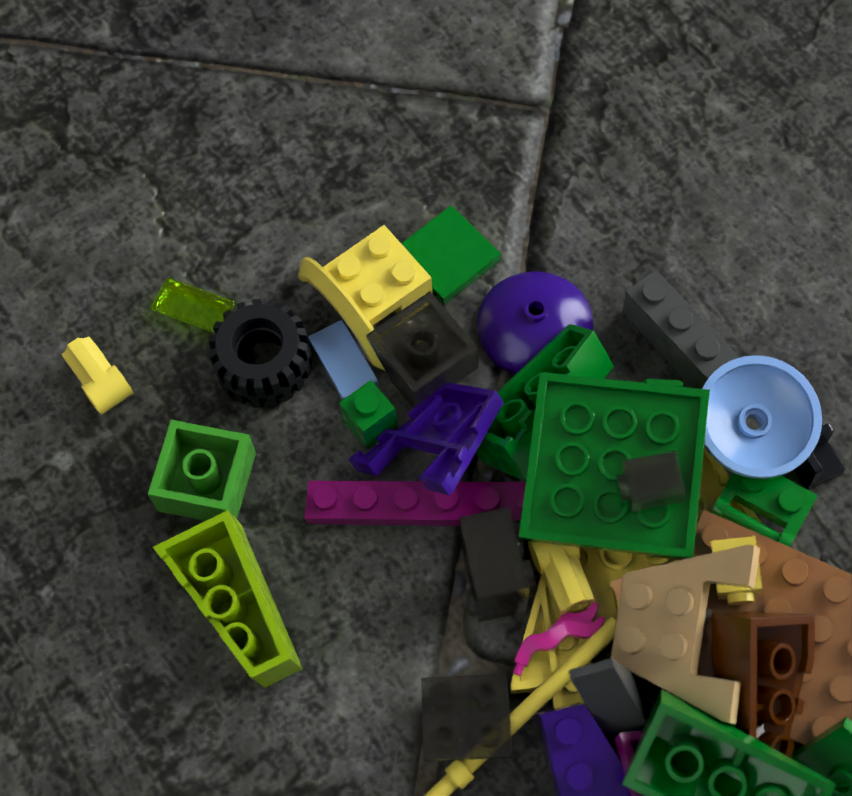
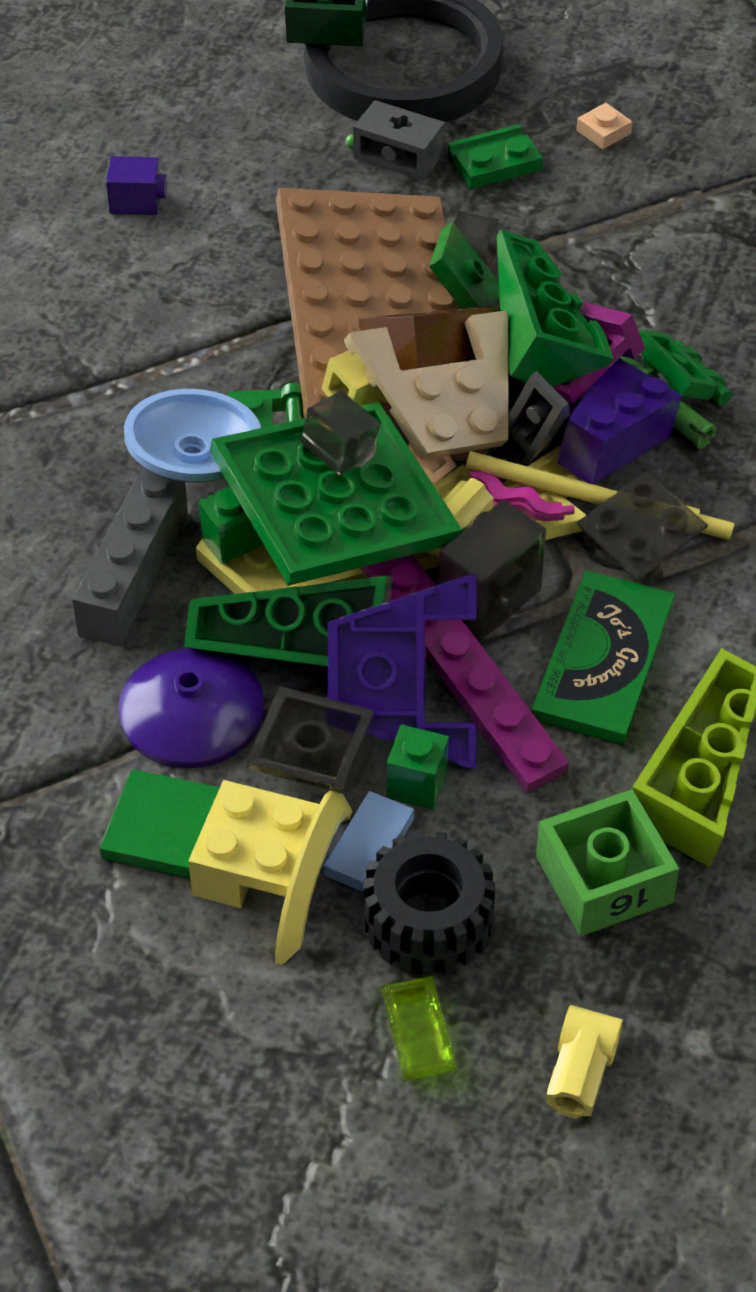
camera: 130 degrees left, 15 degrees down
none -> green tile [531,570,675,745]

